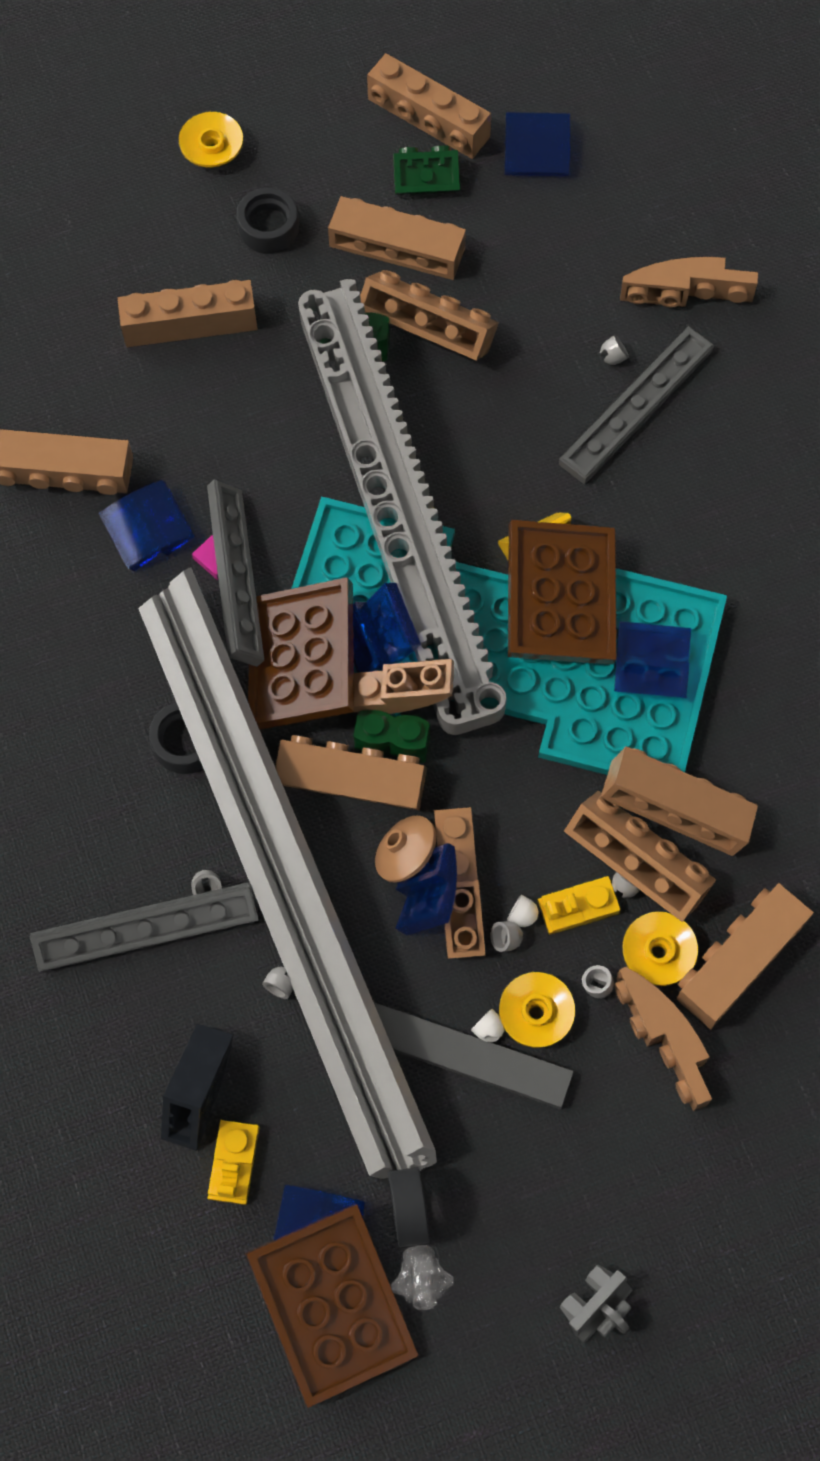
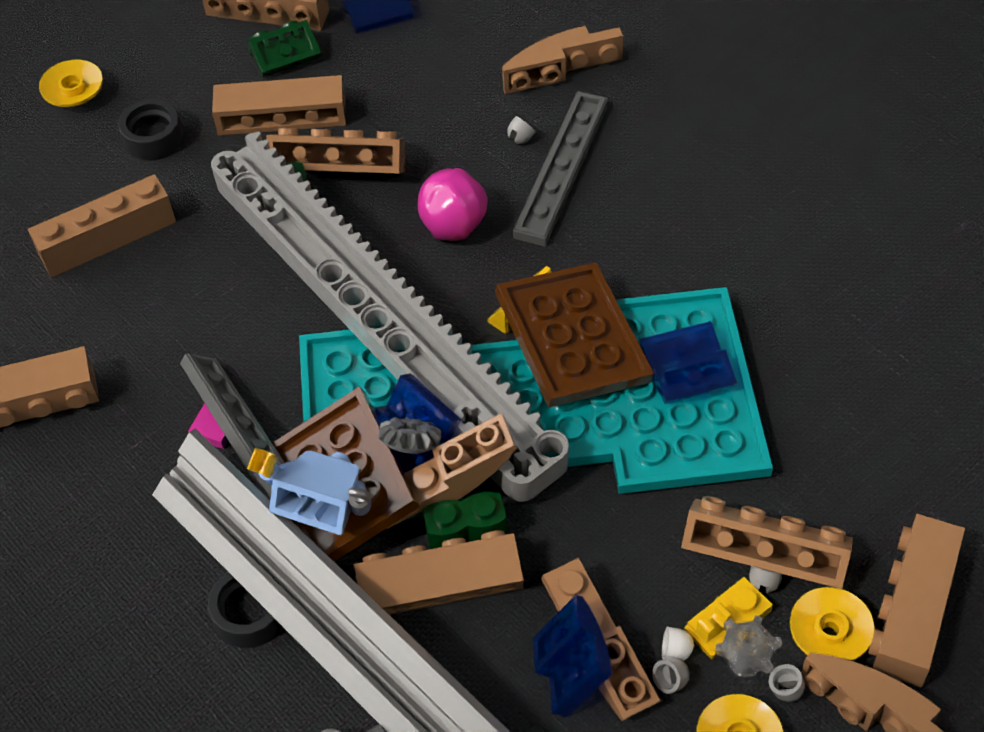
camera: 20 degrees left, 15 degrees down
clear blue slope [99,480,195,571] -> none
medium nougat dish [375,816,436,883] -> none
medium nougat brick [601,746,758,856] -> none
none -> light blue torso [247,448,372,535]
none -> dark grey gear [378,417,441,453]
none -> dark pink piece [418,168,488,241]
none -> clear rock [715,615,782,677]

